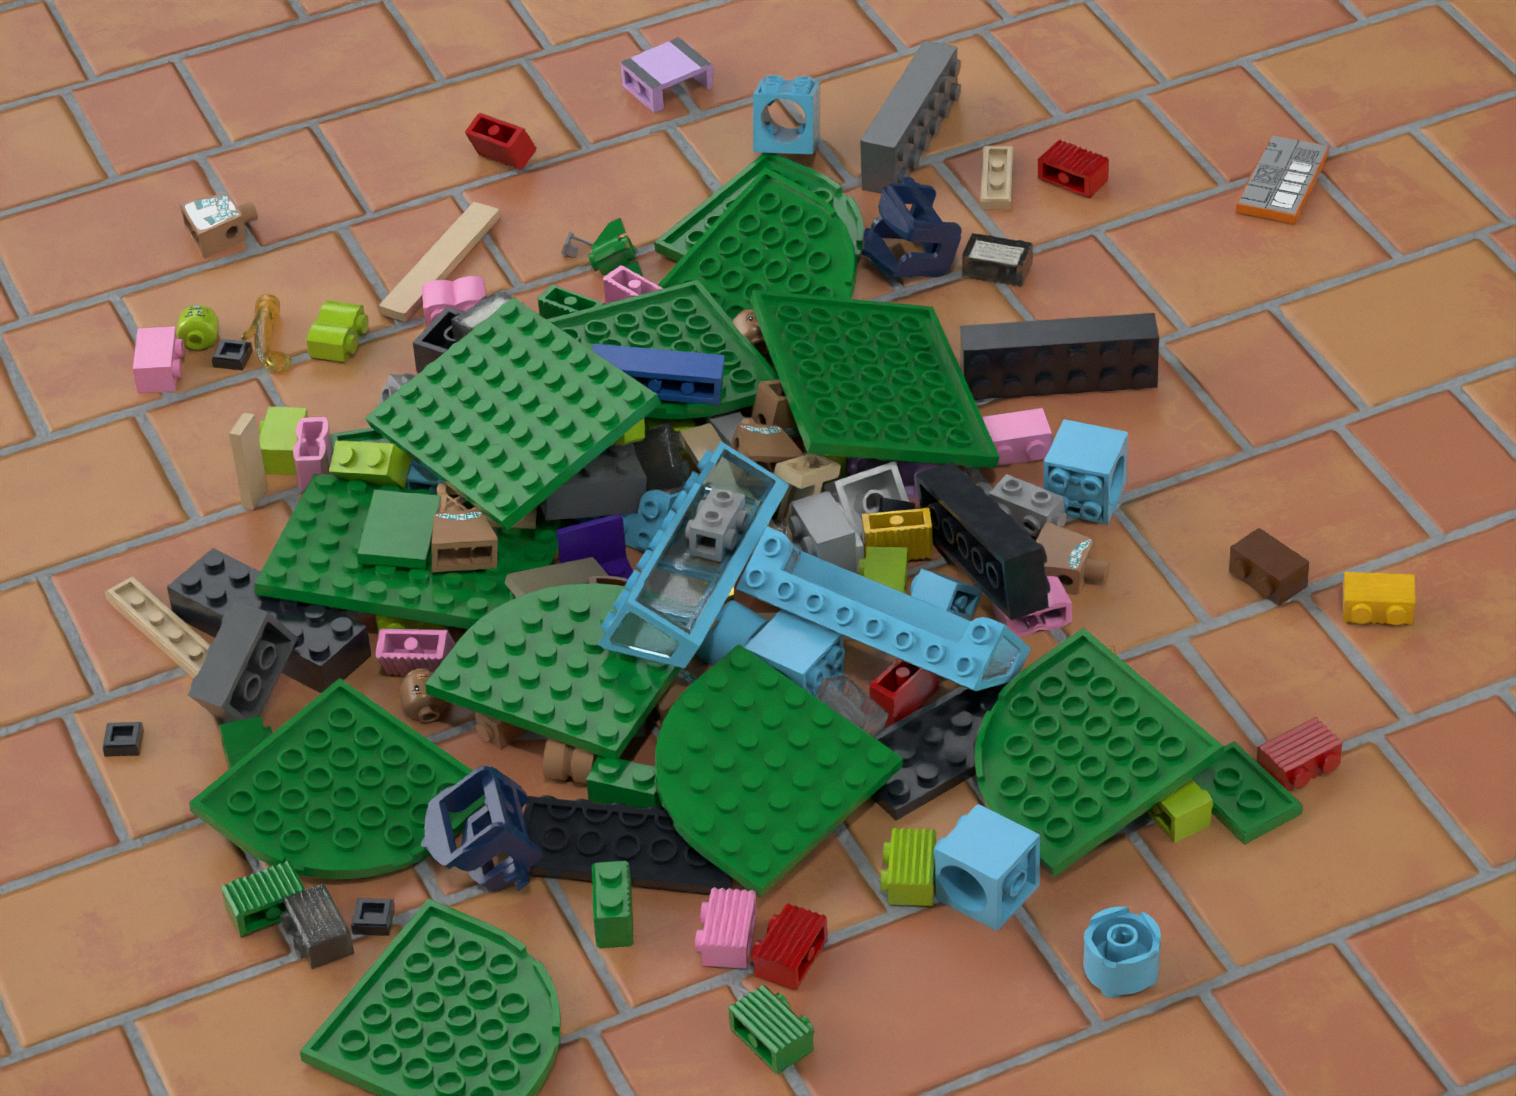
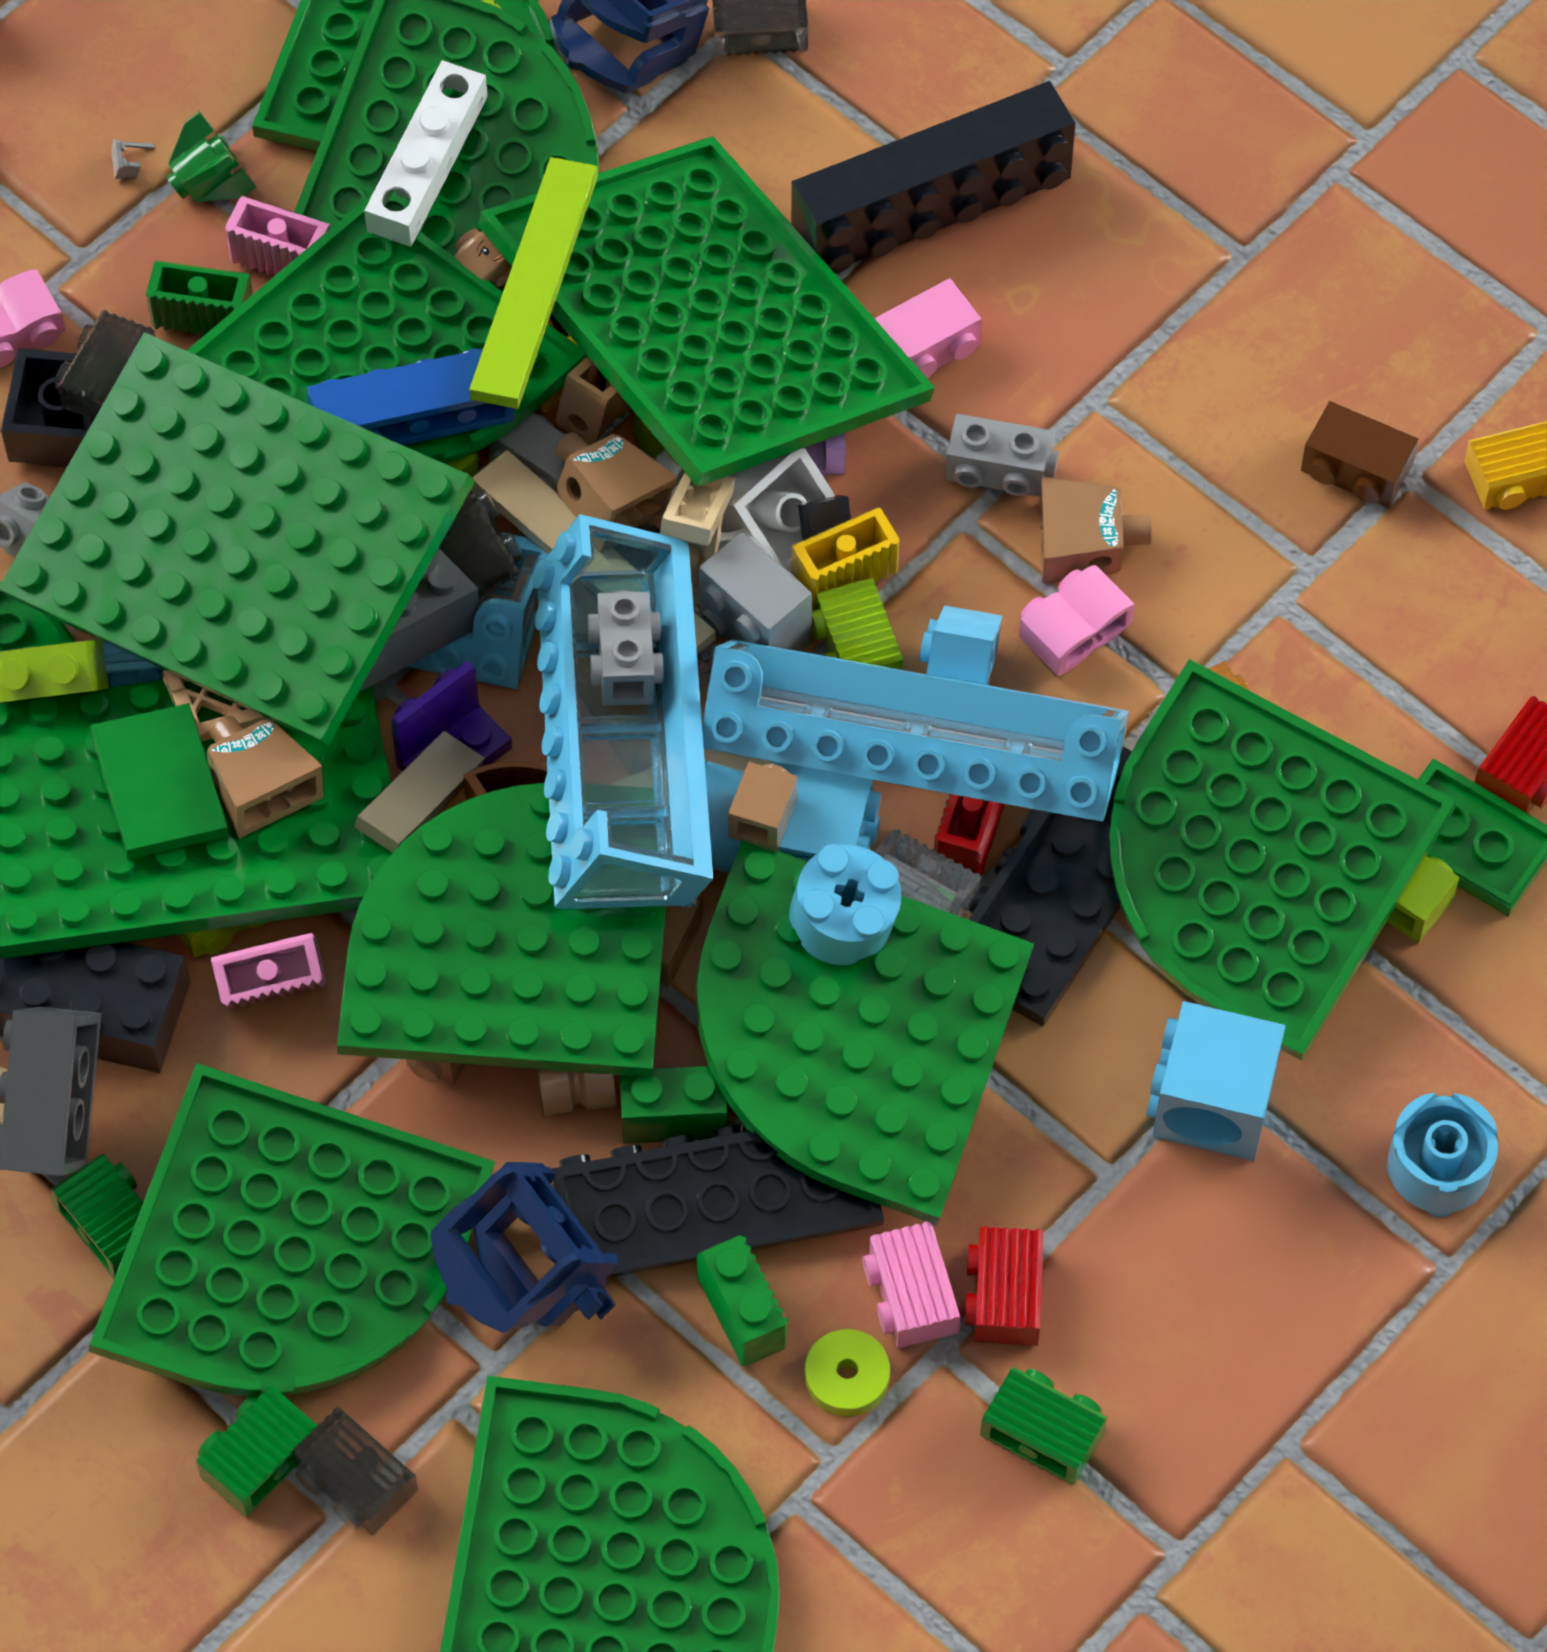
camera: 25 degrees left, 20 degrees up
black tile [351,898,395,936] -> none
medium nougat head [399,668,448,723] -> none
lime brick [881,827,937,906] -> none
black brick [916,462,1051,621] -> none
medium azure brick [1043,419,1128,525] -> none
none -> white piece [364,60,488,247]
none -> lime tile [469,157,598,409]
none -> medium nougat brick [728,761,798,852]
none -> medium azure brick [789,844,901,965]
none -> lime piece [805,1329,890,1417]

